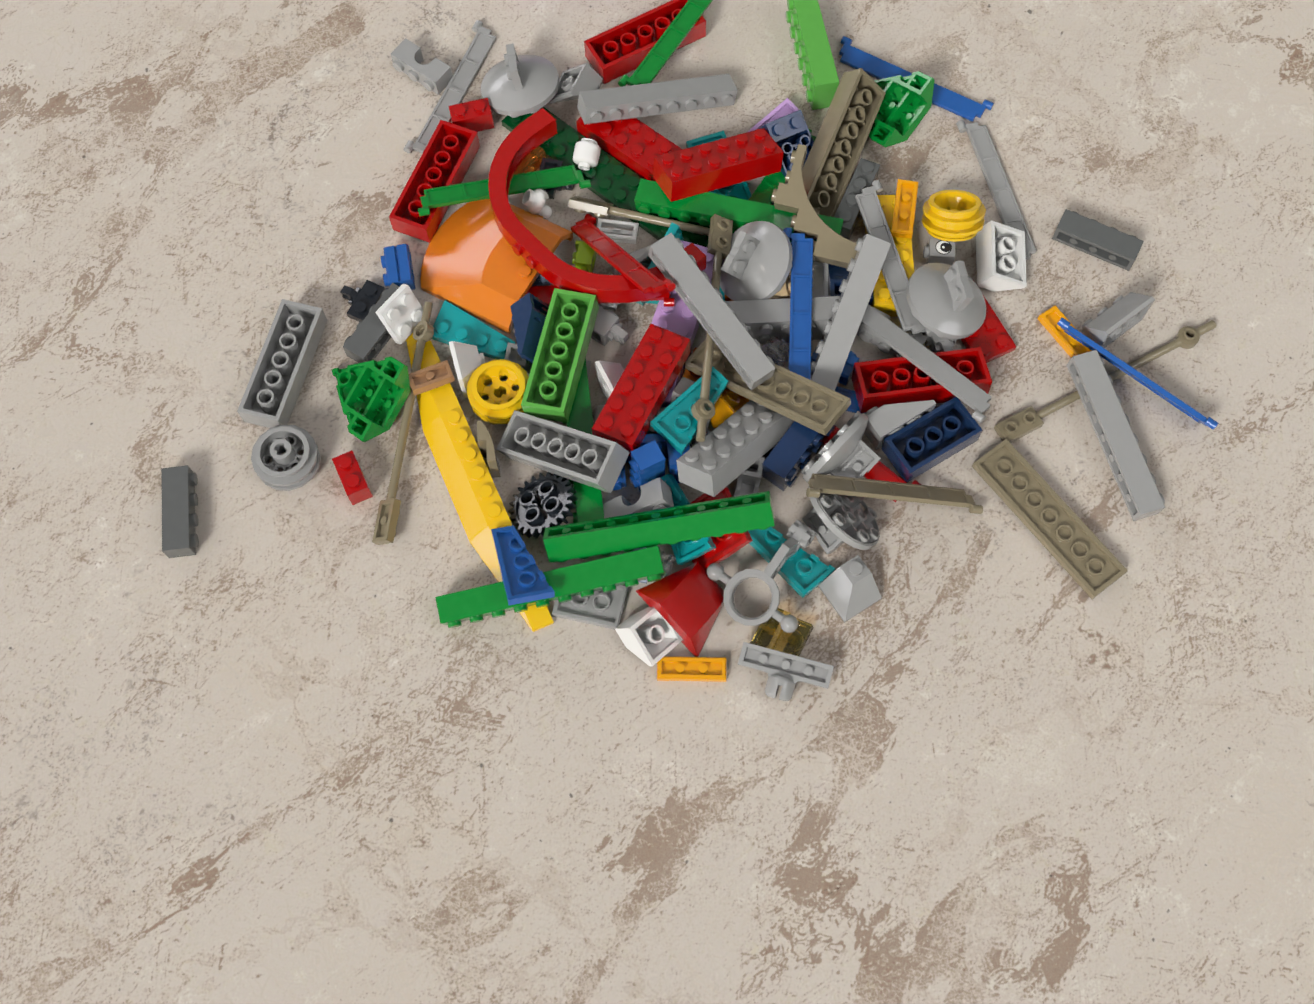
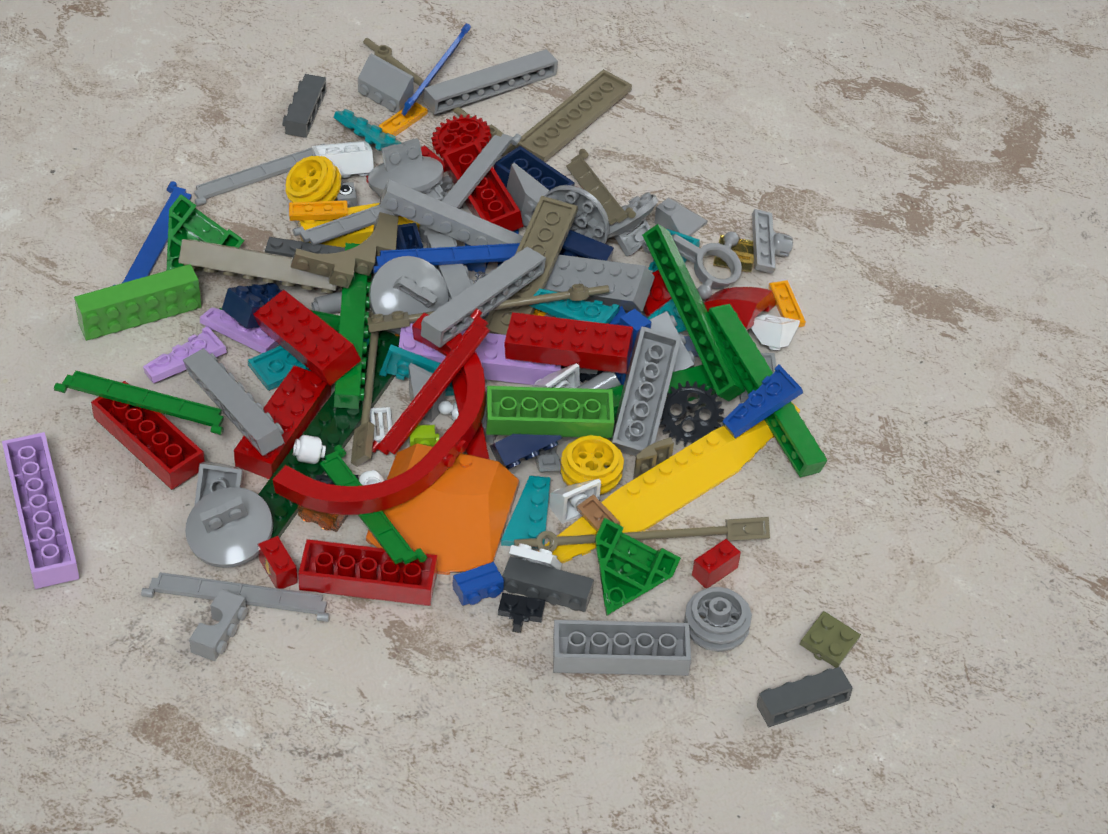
camera: 110 degrees left, 20 degrees down
none -> lavender wing [143,326,227,383]
none -> teal wing [333,109,401,151]
none -> red gear [431,114,492,158]
none -> olive plate [800,611,861,668]

